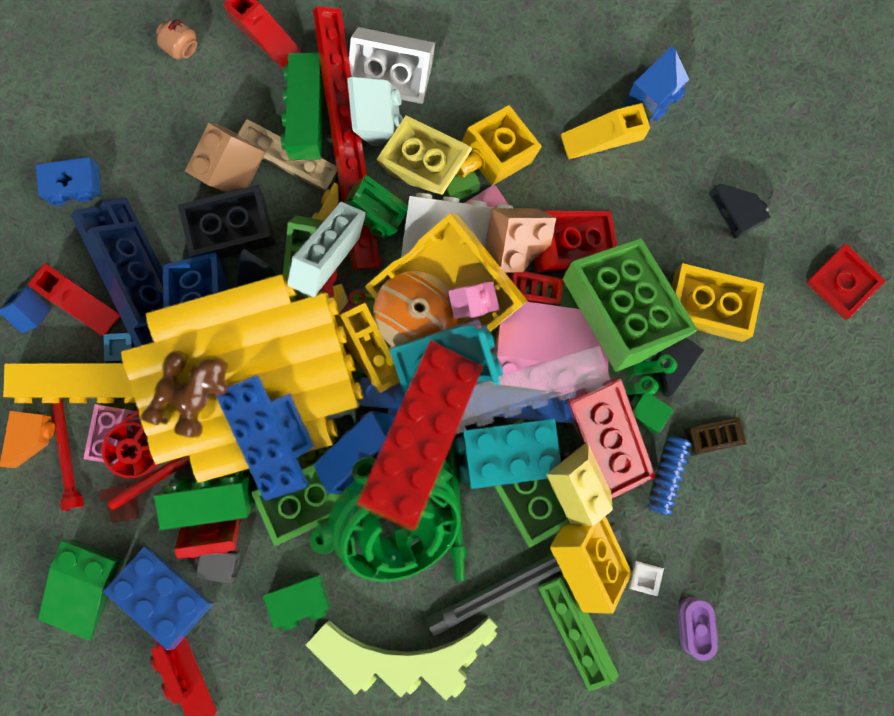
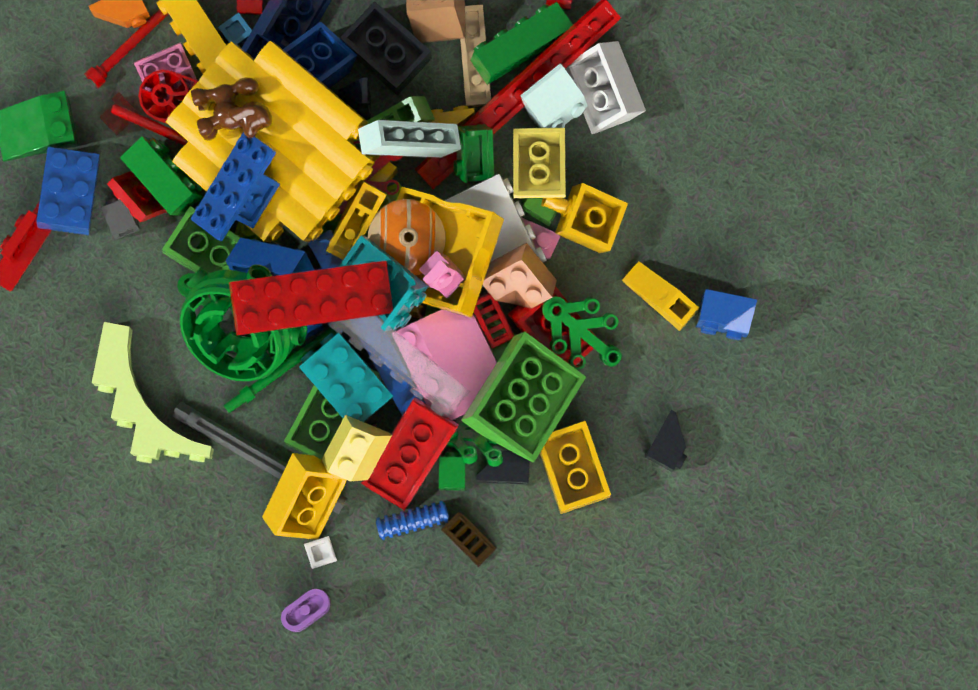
camera: 55 degrees right, 0 degrees up
green brick [263,574,332,631] -> none
bright green slope [538,574,619,691] -> none
red plate [805,244,886,320] -> none
none -> green plant [542,296,622,370]

